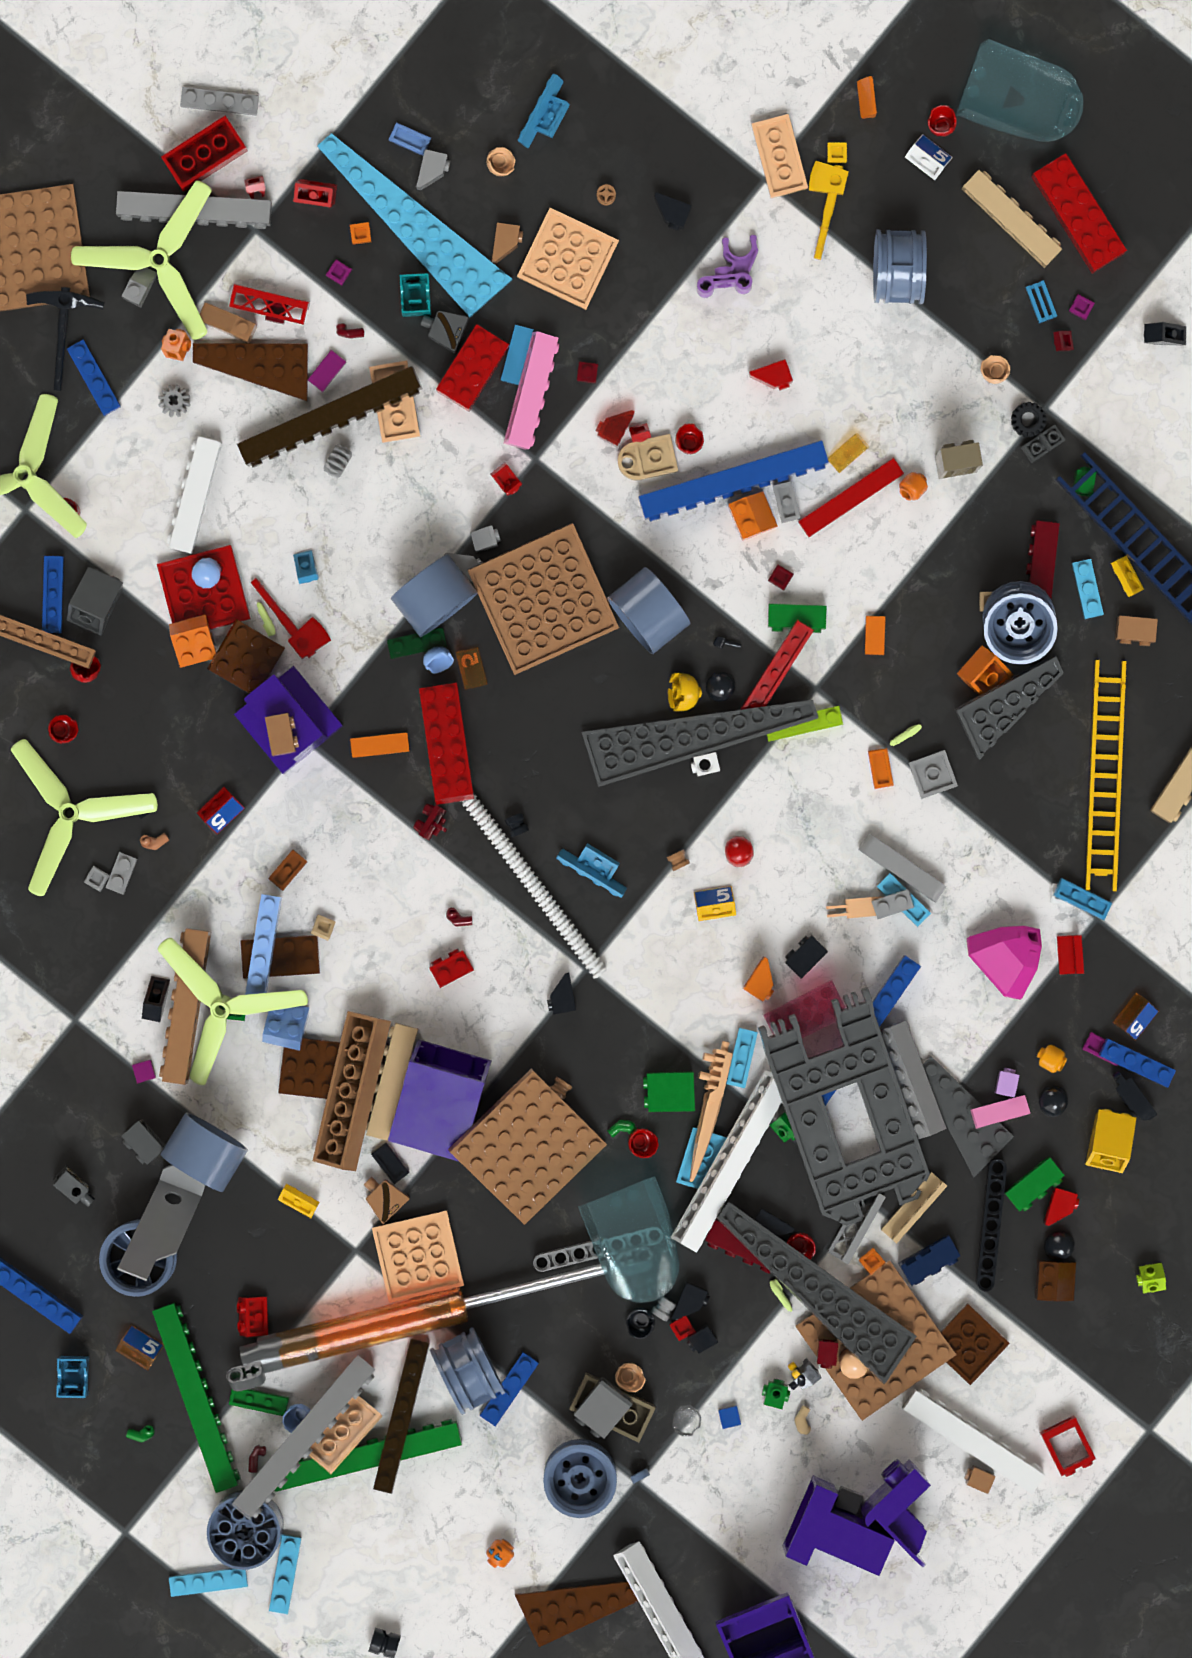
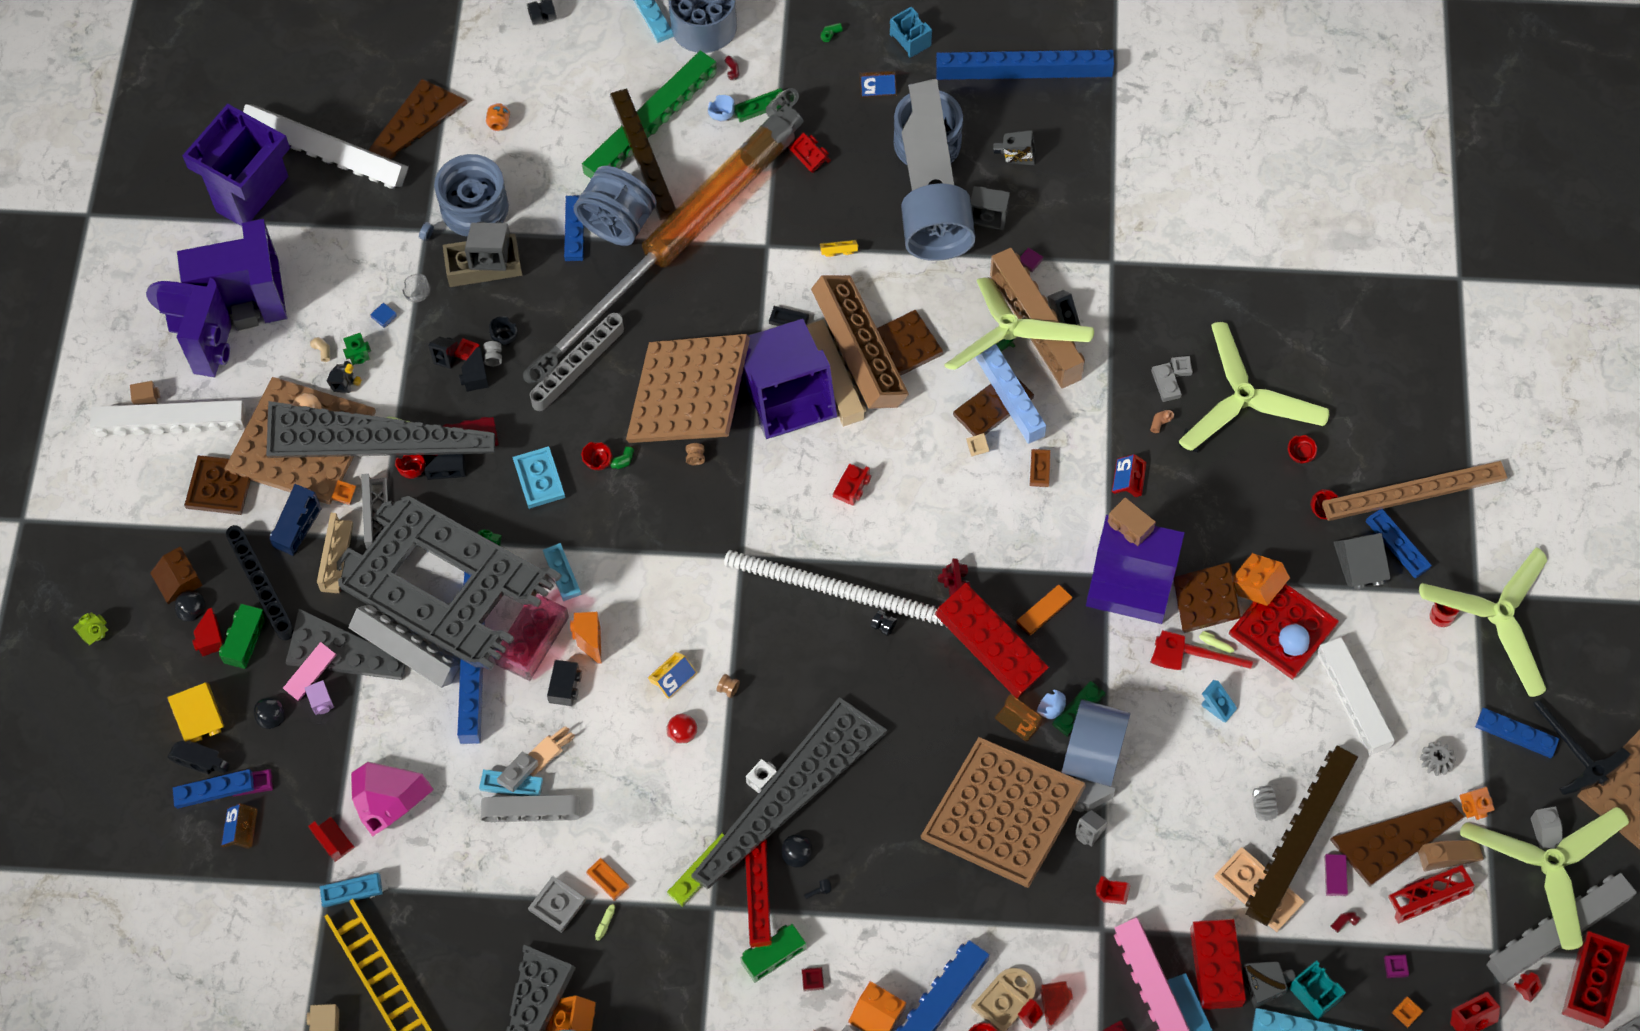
camera: 145 degrees right, 25 degrees down
green brick [152,1302,241,1493] -> none
light grey brick [232,1355,375,1520] -> none
medium blue brick [262,1006,309,1051] -> none
light nougat plate [309,1396,382,1474] -> none
medium nougat torso [363,1177,410,1224] -> none
light nougat plate [372,1210,464,1303] -> none
dark red arm [446,907,473,927] -> none
black slope [547,972,576,1015] -> none
dark azure bracket [556,843,627,898] -> none
clear light blue windscreen [578,1176,679,1303] -> none
sand blue wheel [607,567,691,654] -> none
light nougat hair [615,1363,646,1392] -> none
green slope [643,1071,695,1112] -> none
yellow cylinder [668,673,702,711] -> none
white brick [671,1070,782,1253] -> none
light nougat piece [690,1041,733,1182] -> none
dark red brick [817,1339,839,1369] -> none
orange tile [865,616,885,655] -> none
light orange head [1037,1045,1067,1073] -> none
red window [1039,1415,1096,1477] -> none

